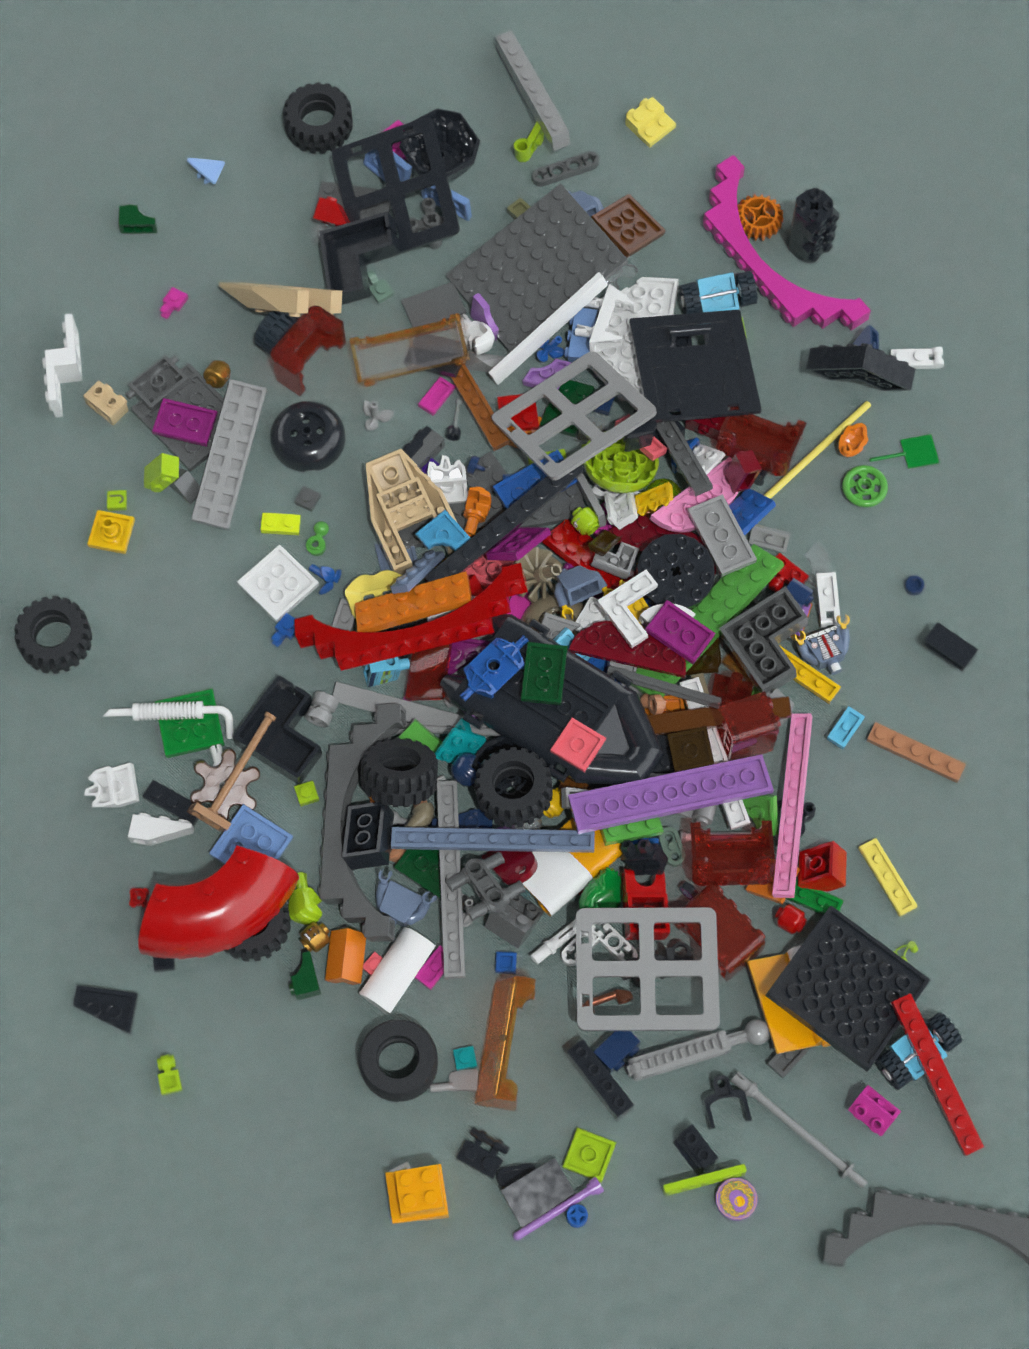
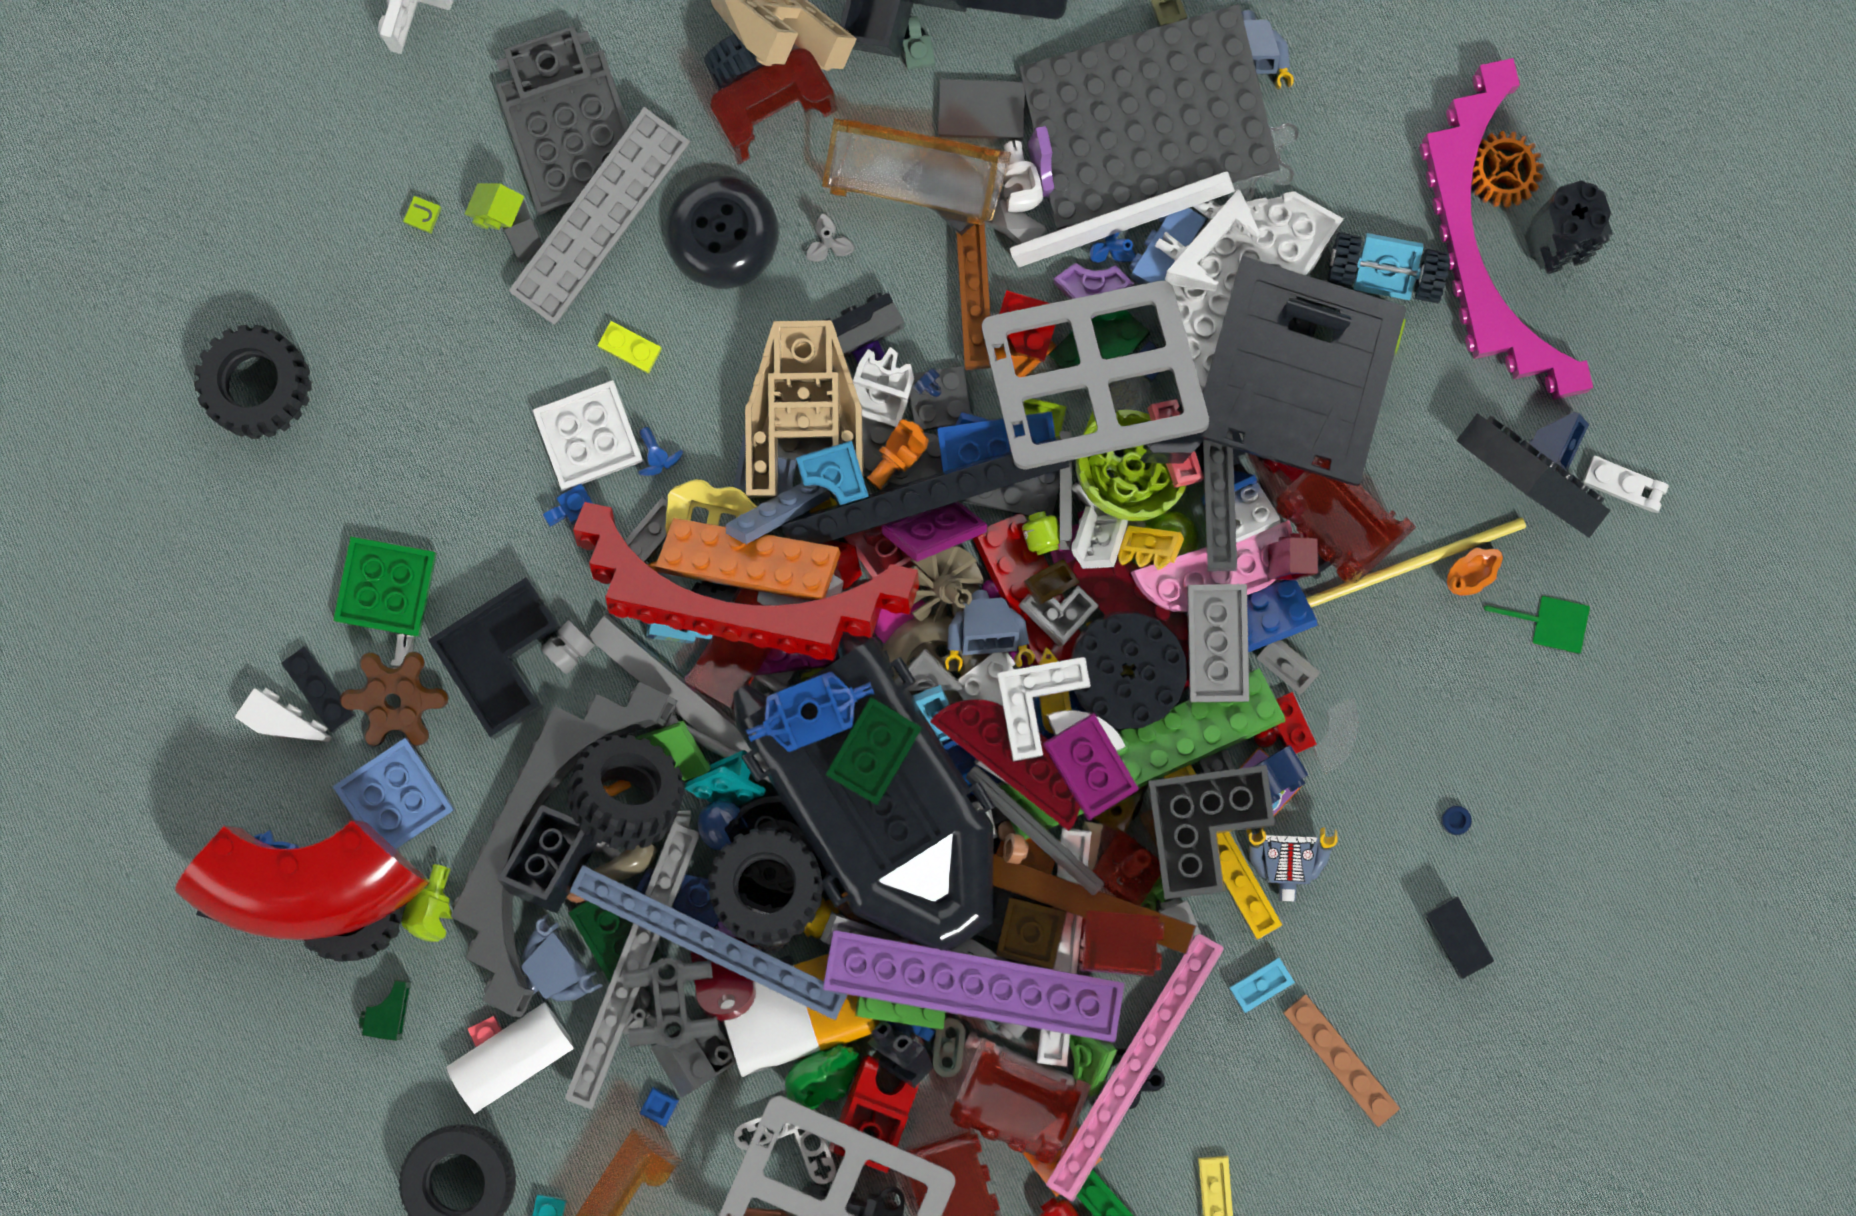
camera: 25 degrees right, 15 degrees up
black wing [73,985,139,1035] -> none
tan brick [83,380,129,426] -> none
white plate [84,763,140,808] -> none
yellow plate [87,510,135,554] -> none
white piece [102,701,234,739] -> none
red plate [129,888,149,908] -> none
magenta tile [152,398,218,447] -> none
lime plate [157,1054,183,1096] -> none
medium nougat tile [187,712,276,832] -> none
pearl gold head [203,360,231,388] -> none
lime plate [294,781,320,807] -> none
dark grey plate [295,486,321,512] -> none
pearl gold head [299,922,330,952] -> none
bright green plate [306,521,329,556] -> none
orange piece [325,928,366,985] -> none
dark pink plate [415,945,444,990] -> none
dark pink tile [418,377,455,416] -> none
black hinge [445,398,463,441] -> none
white pin [530,919,576,965] -> none
coral tile [550,718,606,773] -> none
reddish brown plate [591,194,666,258] -> none
black tile [679,882,699,902] -> none
red slope [798,841,847,892] -> none
white plate [815,572,841,628] -> none
bright green plate [842,465,888,507] -> none

